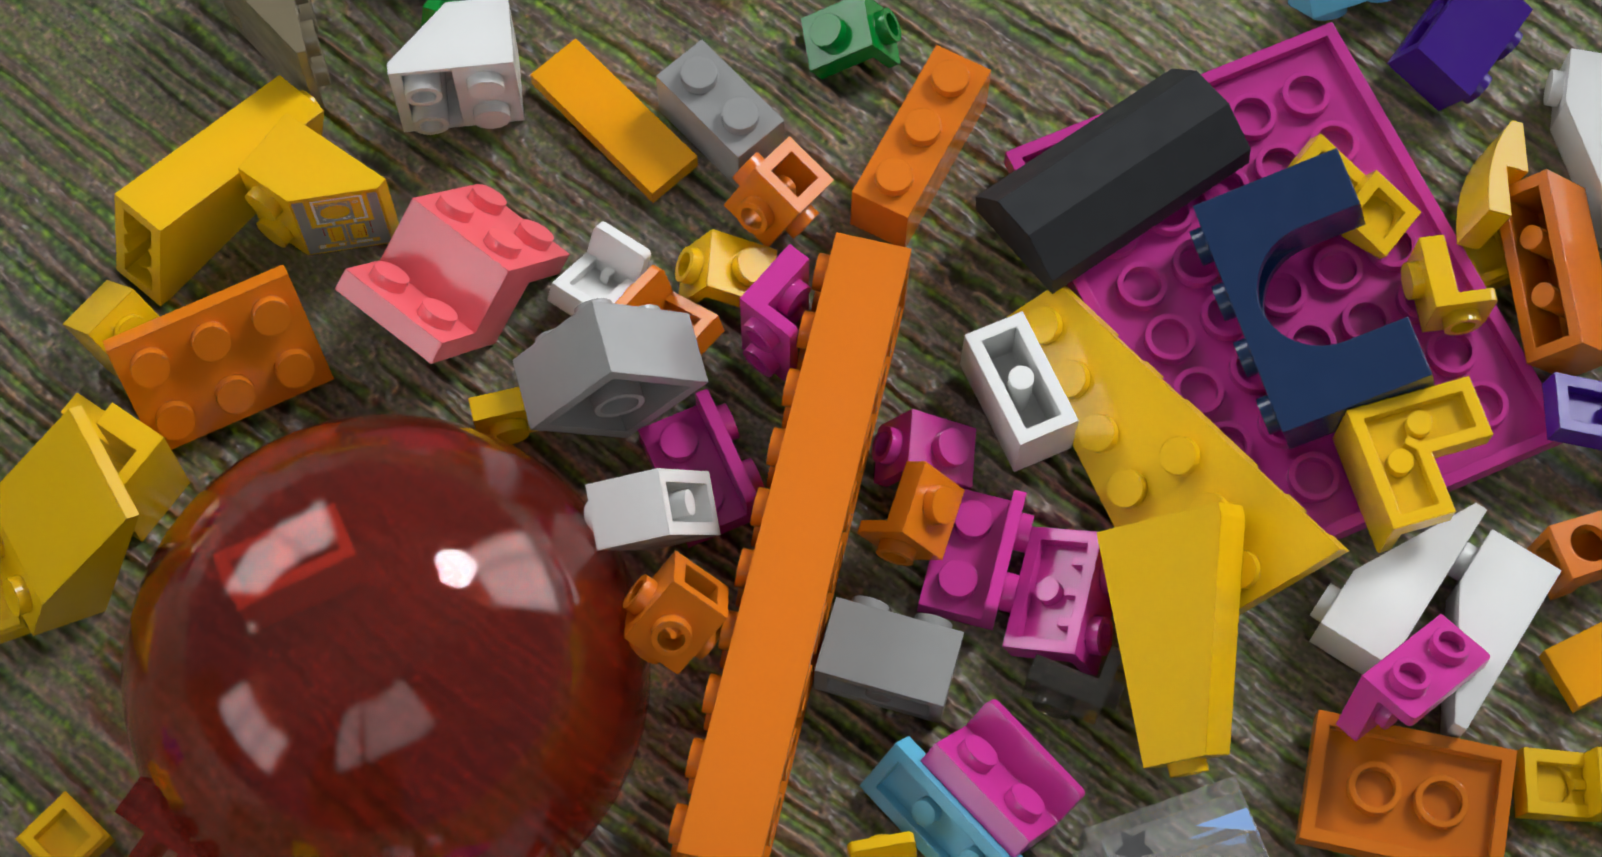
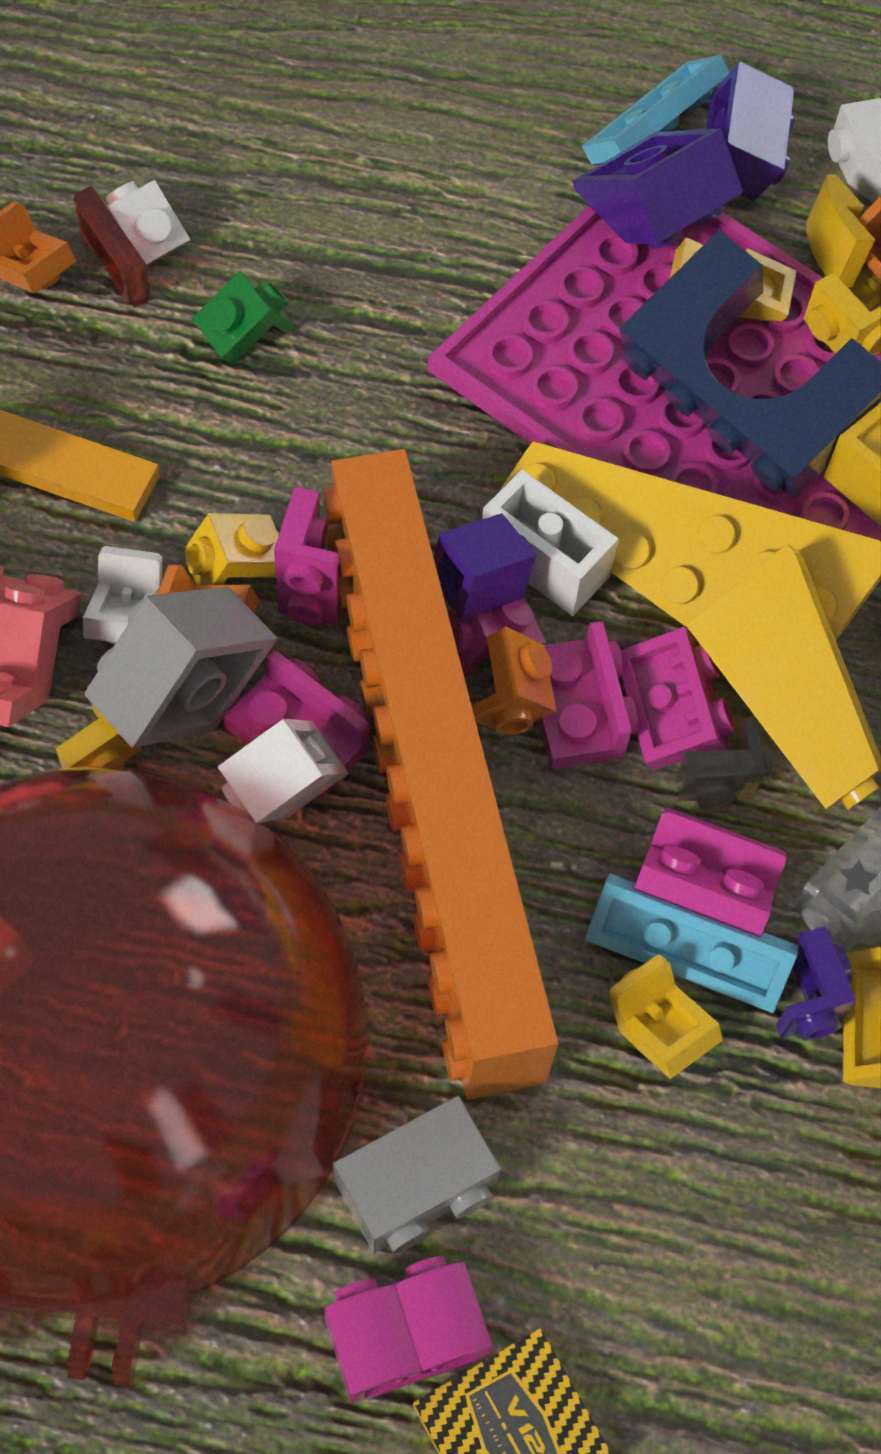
camera: 30 degrees left, 5 degrees down
orange brick [623,550,729,675] -> none
light grey brick [656,39,784,188] -> none
orange brick [724,136,834,247] -> none
light grey brick [814,595,964,724] -> none
orange brick [850,45,991,247] -> none
black piece [975,68,1251,294] -> none
none -> dark purple brick [433,513,537,620]
none -> dark purple slope [572,128,743,249]

